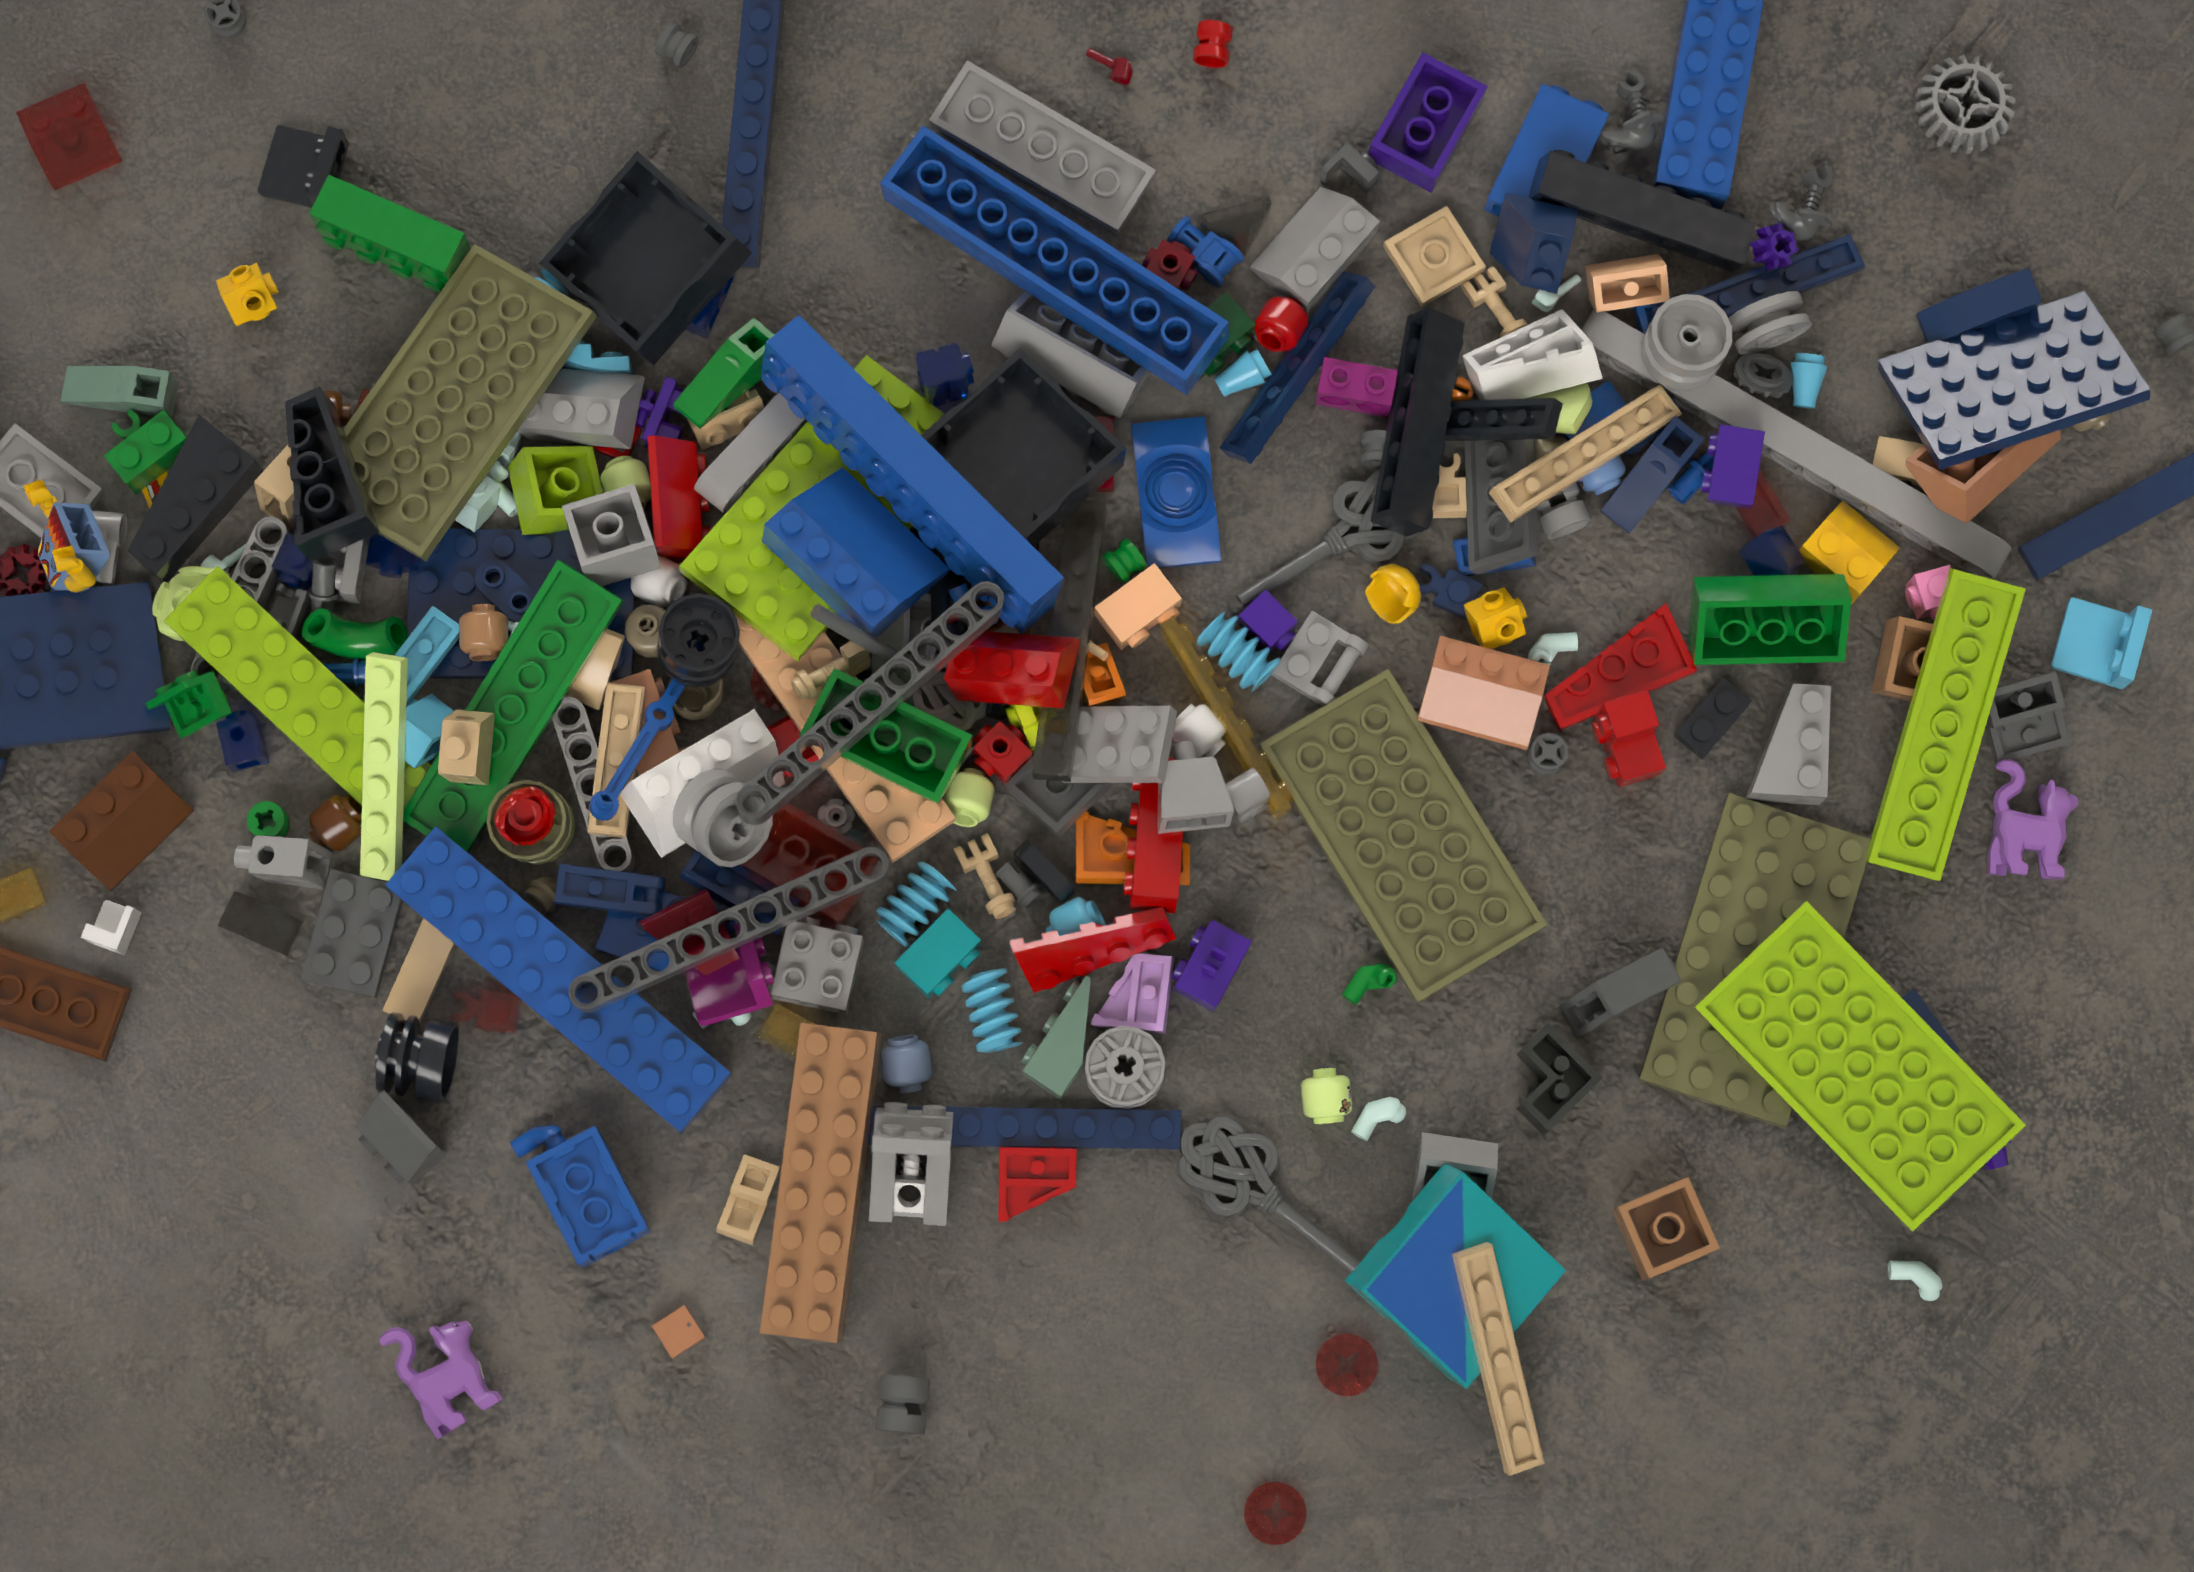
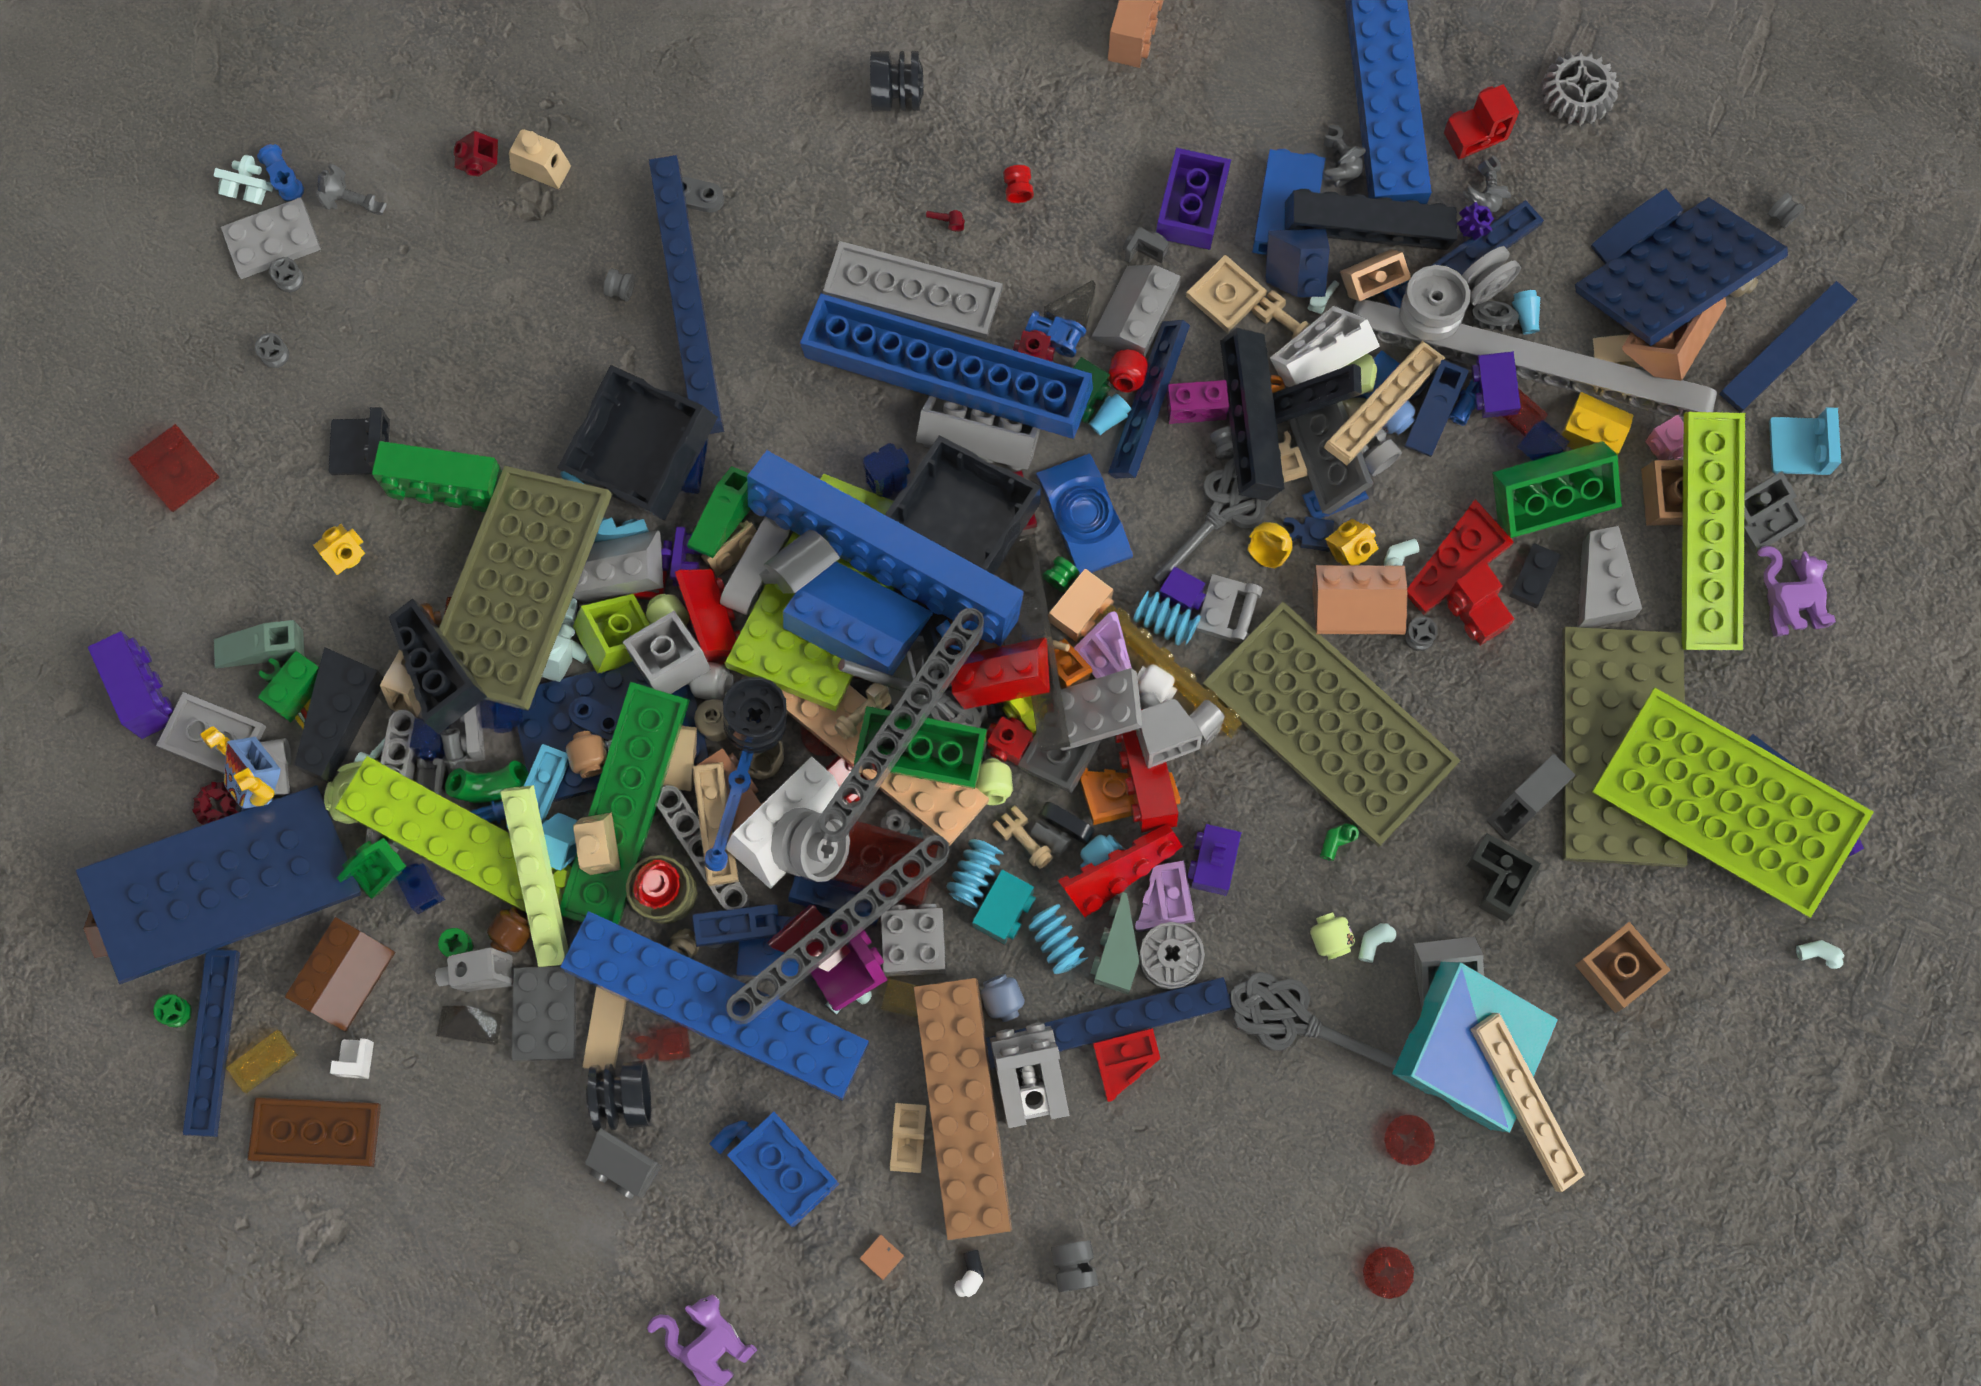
camera: 10 degrees left, 5 degrees down
none -> dark grey brick [759,530,840,594]
none -> arm [954,1250,985,1297]
none -> lavender wing [1074,611,1132,679]
none -> red brick [1444,84,1519,160]

